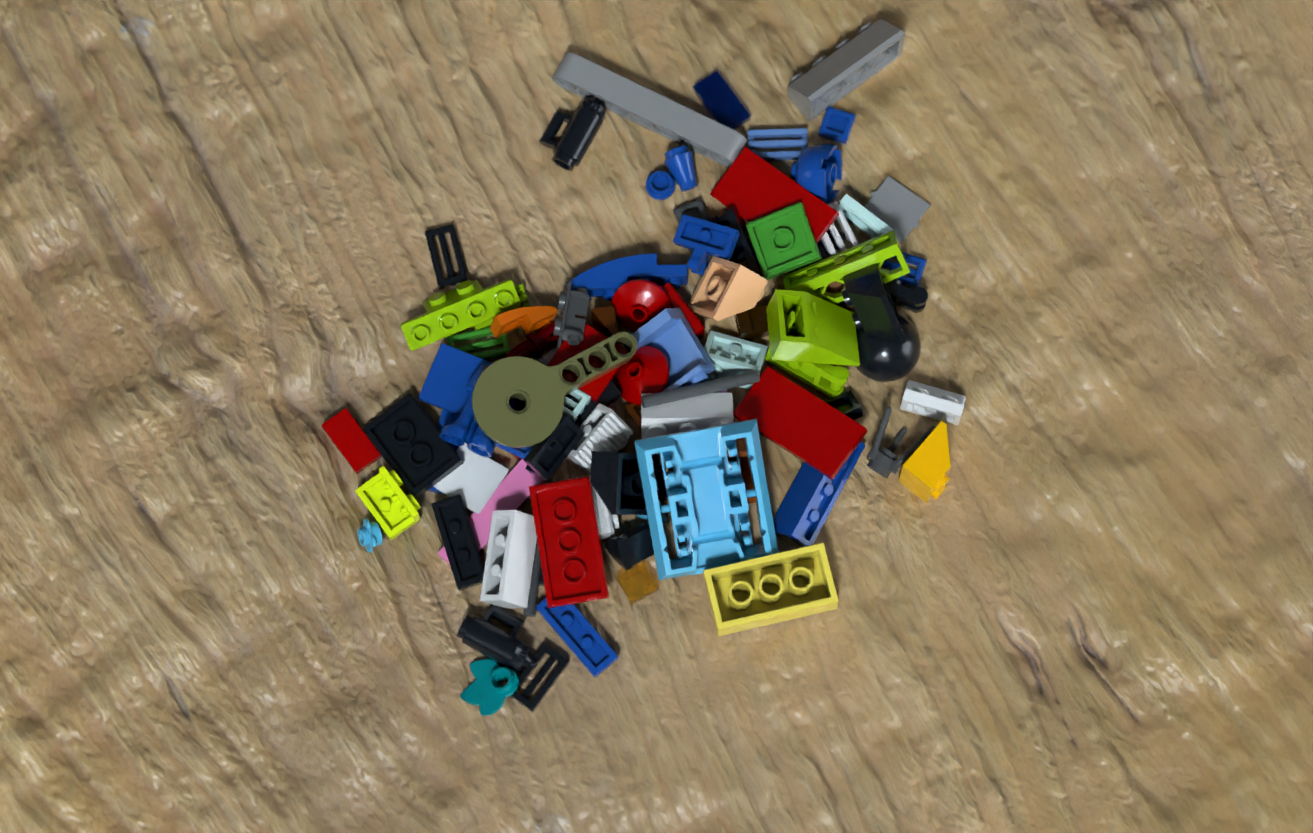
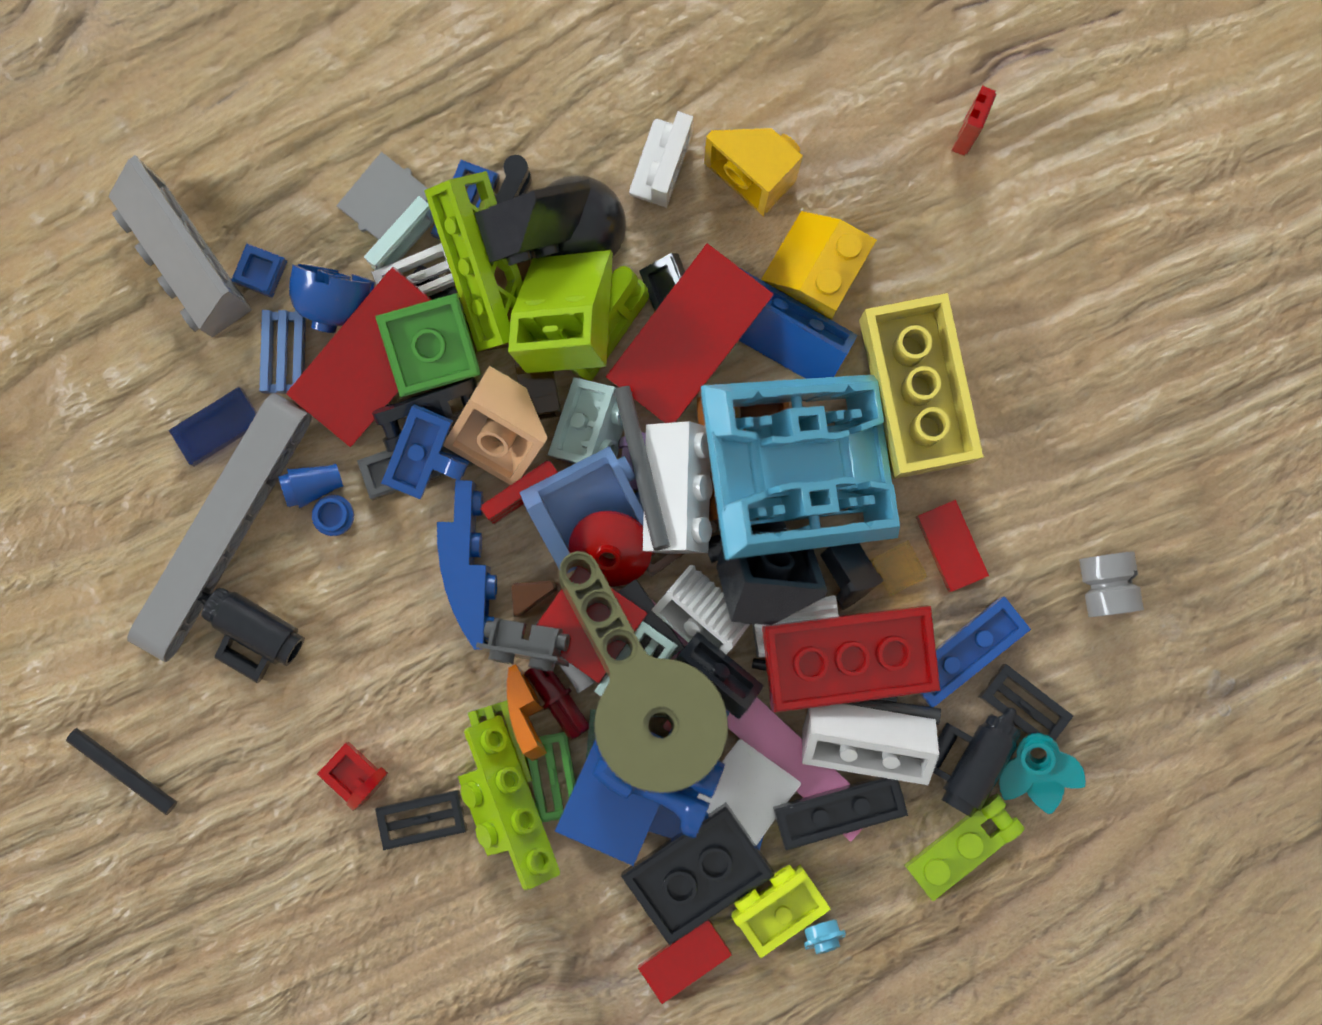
camera: 85 degrees left, 10 degrees up
red dish [612,279,671,332] -> none
dark grey plant [867,407,936,478] -> none
none -> black bar [66,728,177,815]
none -> red tile [317,742,388,811]
none -> yellow slope [761,211,877,320]
none -> lime plate [904,794,1025,901]
none -> red tile [916,500,989,593]
none -> red tile [951,85,997,156]
none -> light grey wheel [1079,551,1144,617]

